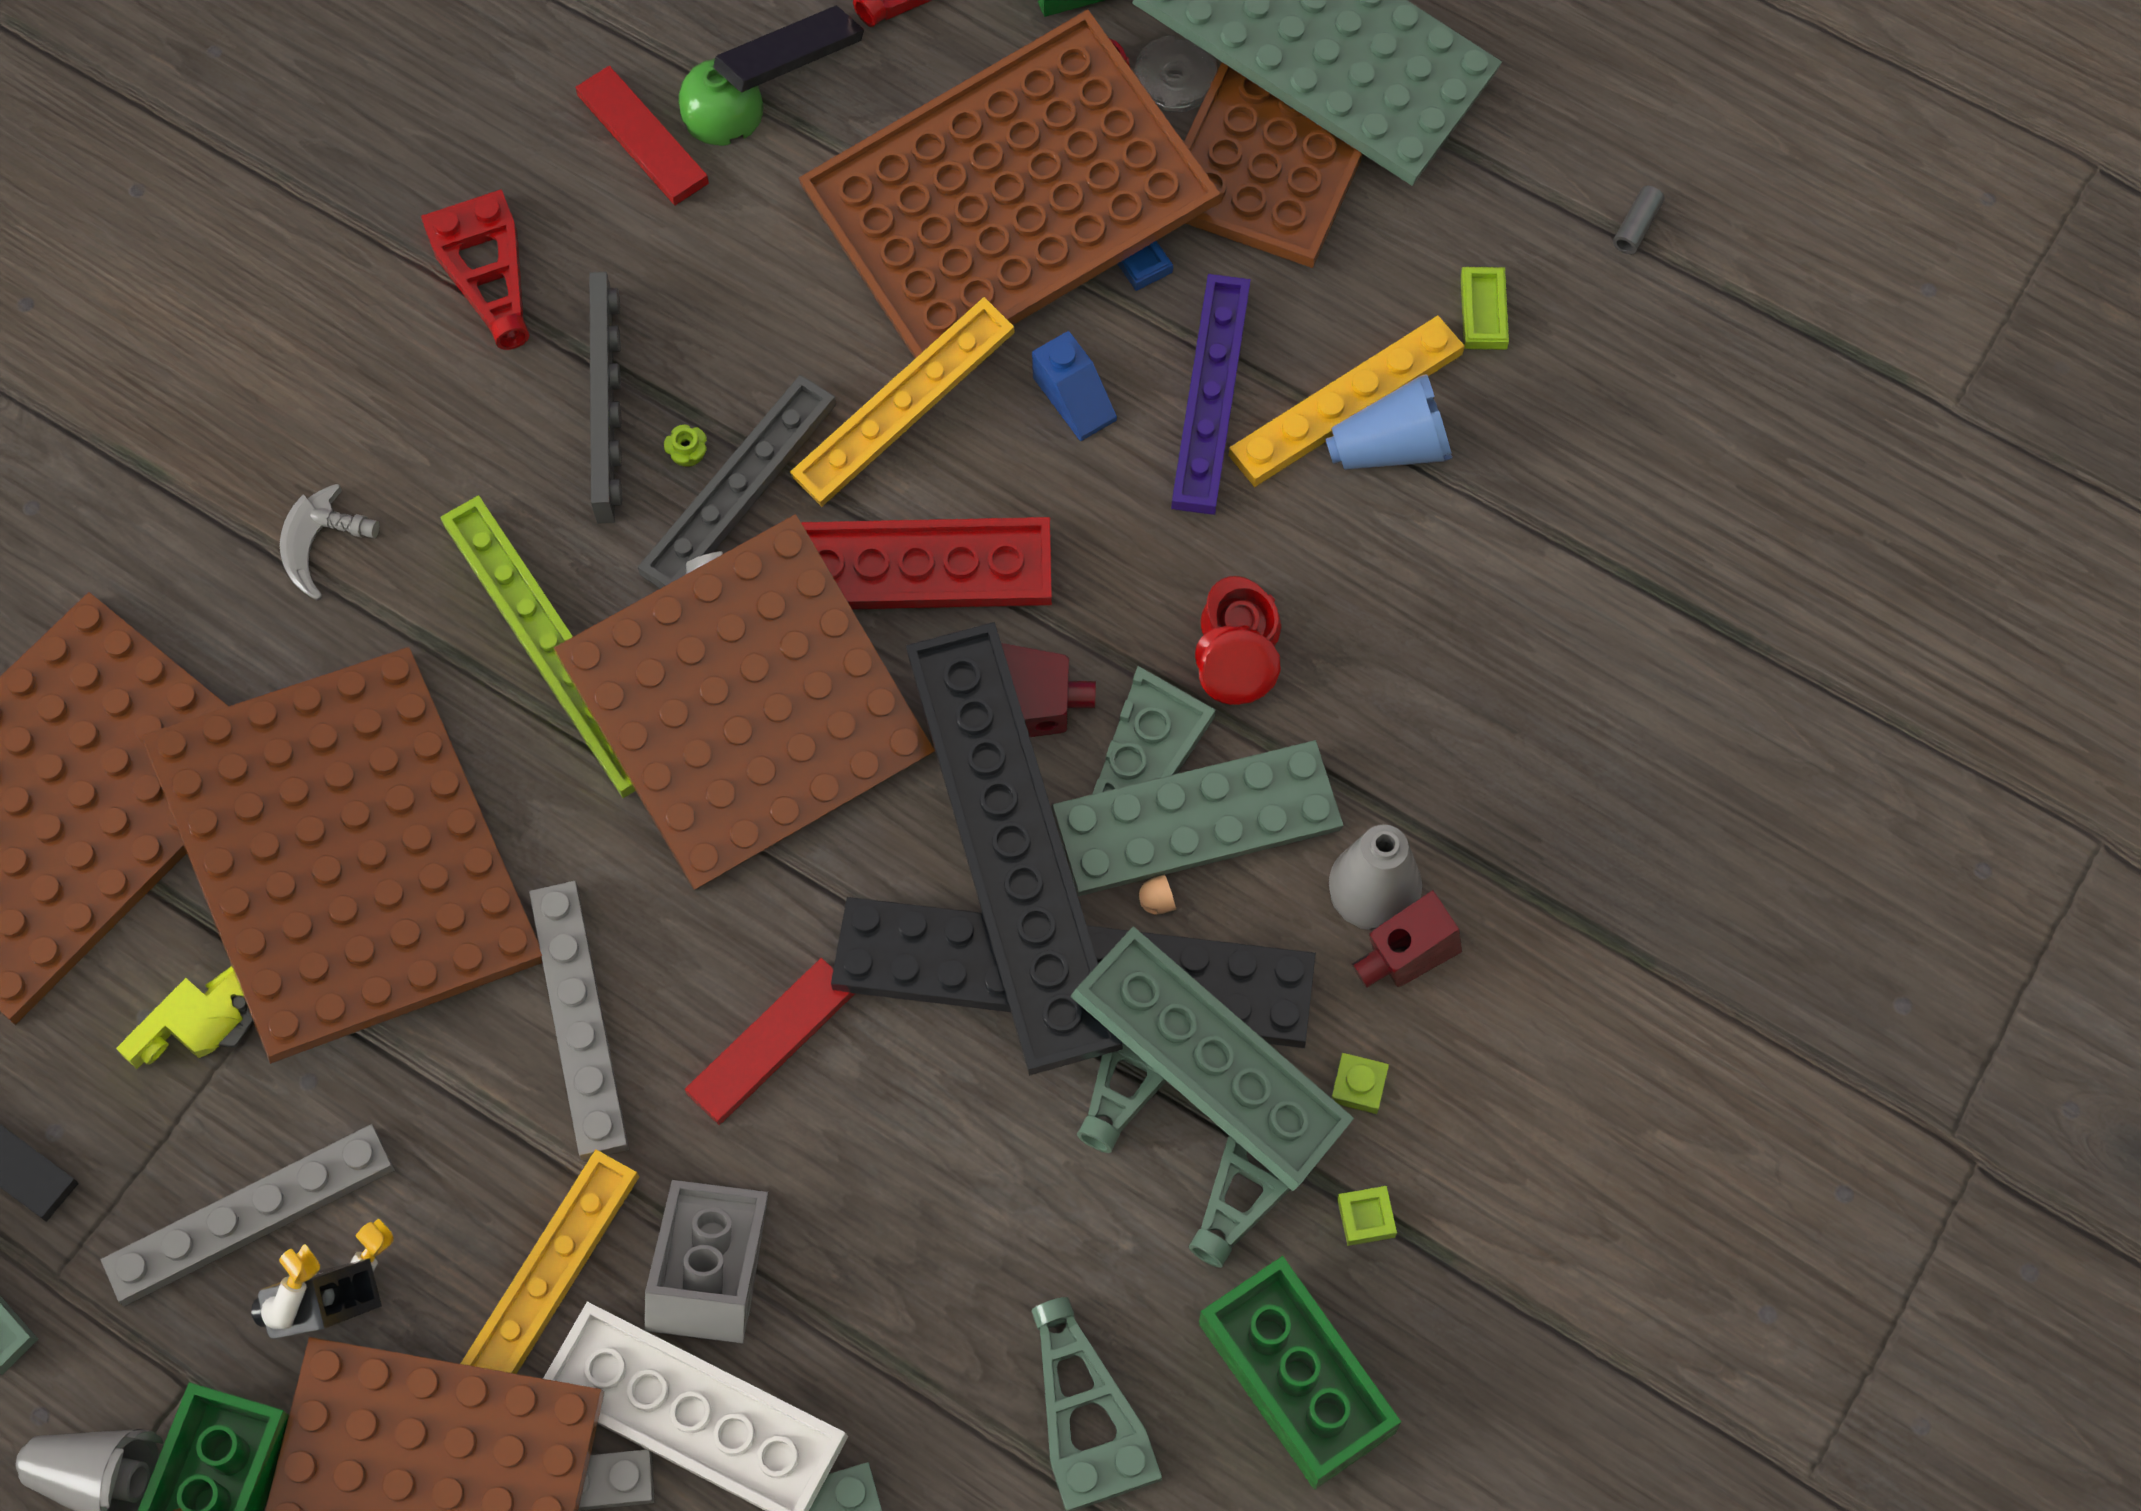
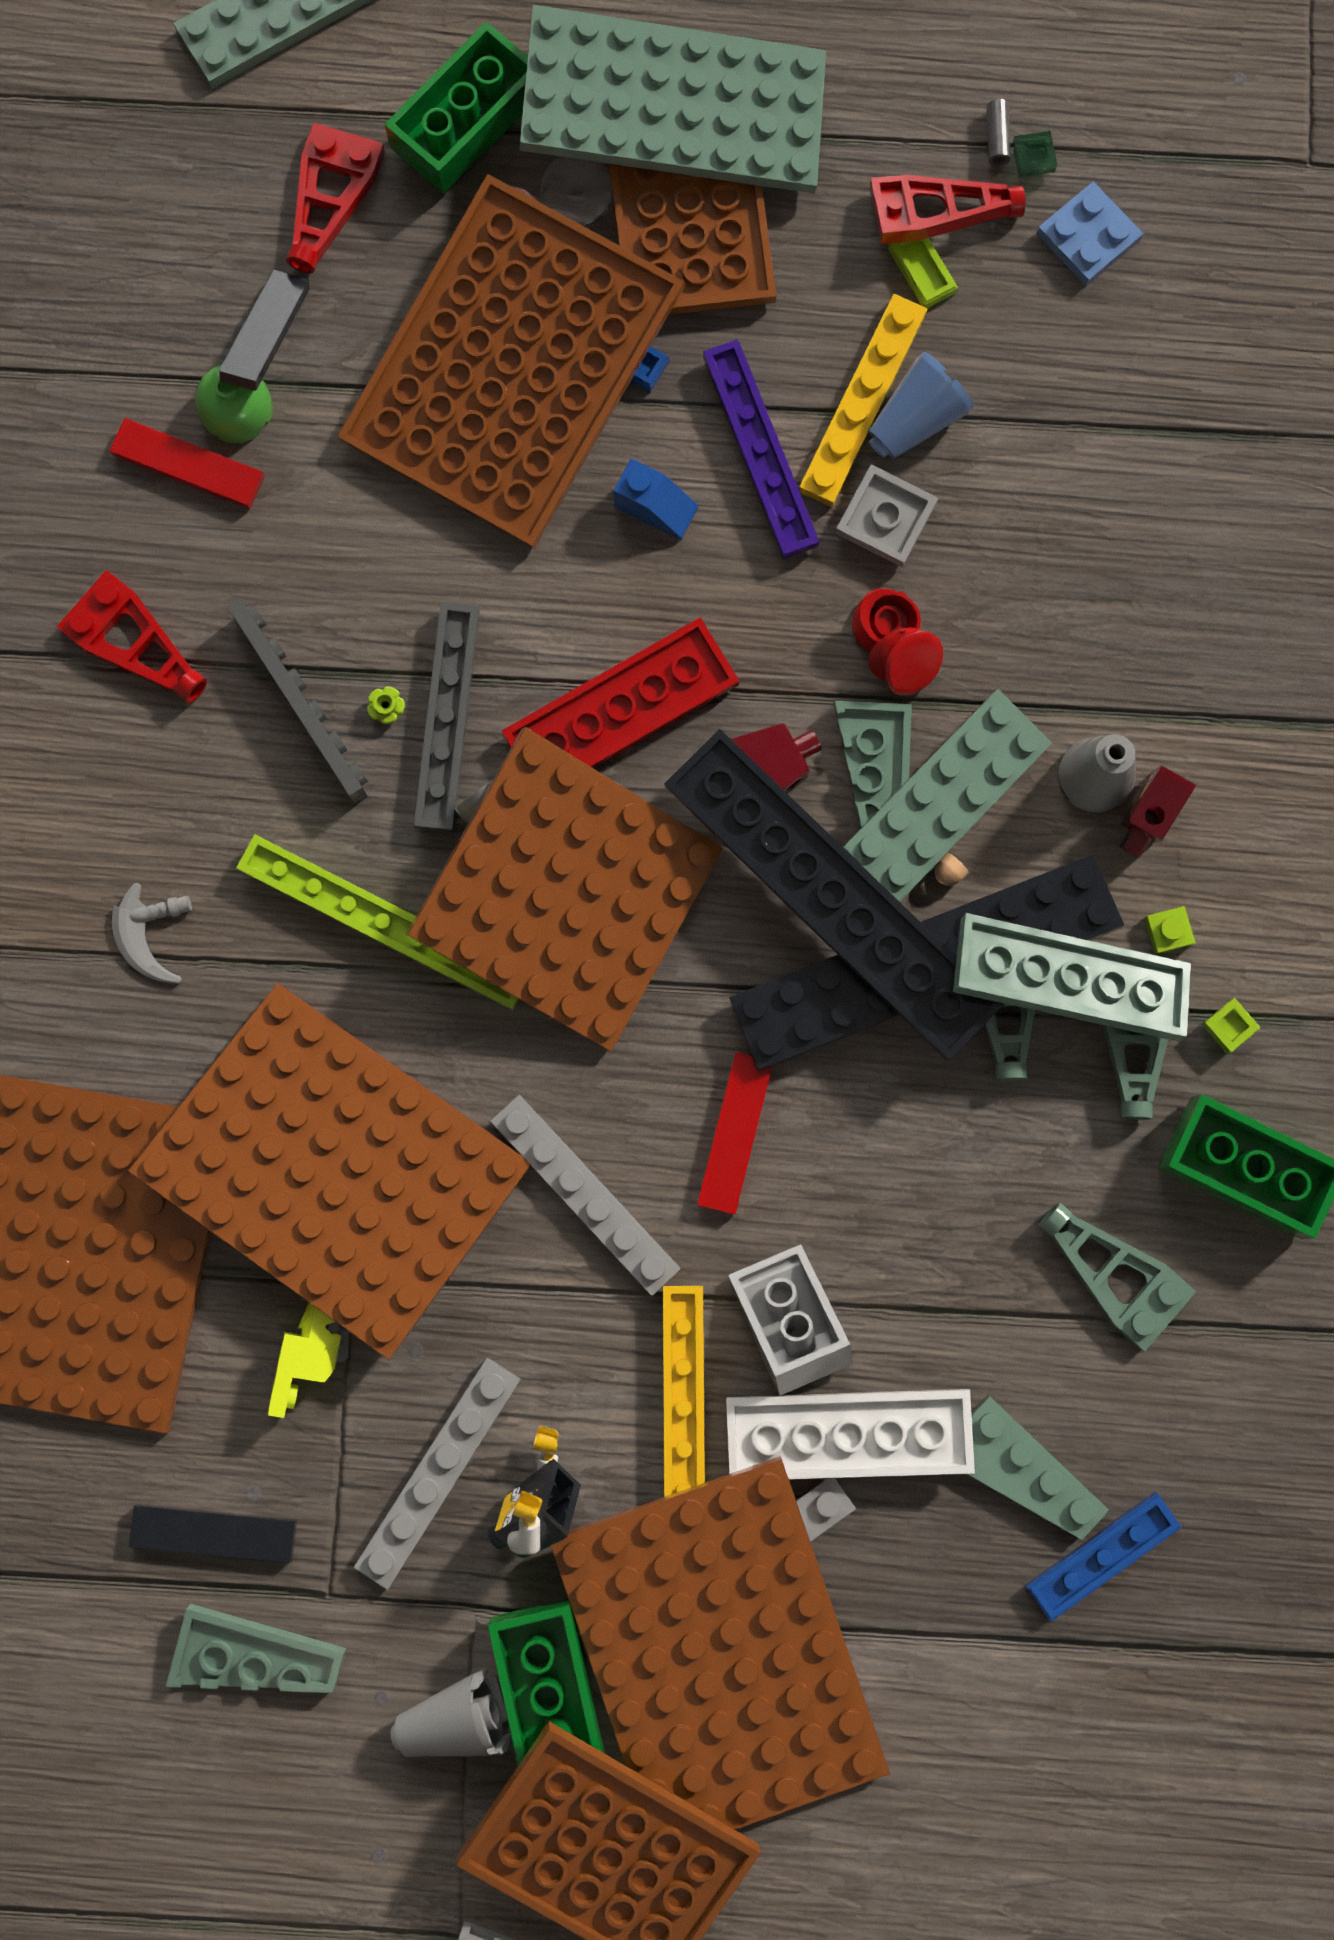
camera: 30 degrees left, 15 degrees up
yellow plate [790,297,1015,507] -> none
none -> light grey plate [835,464,938,568]
none -> red plate [869,175,1026,244]
none -> clear green plate [1012,131,1058,178]
none -> medium blue plate [1036,181,1144,286]

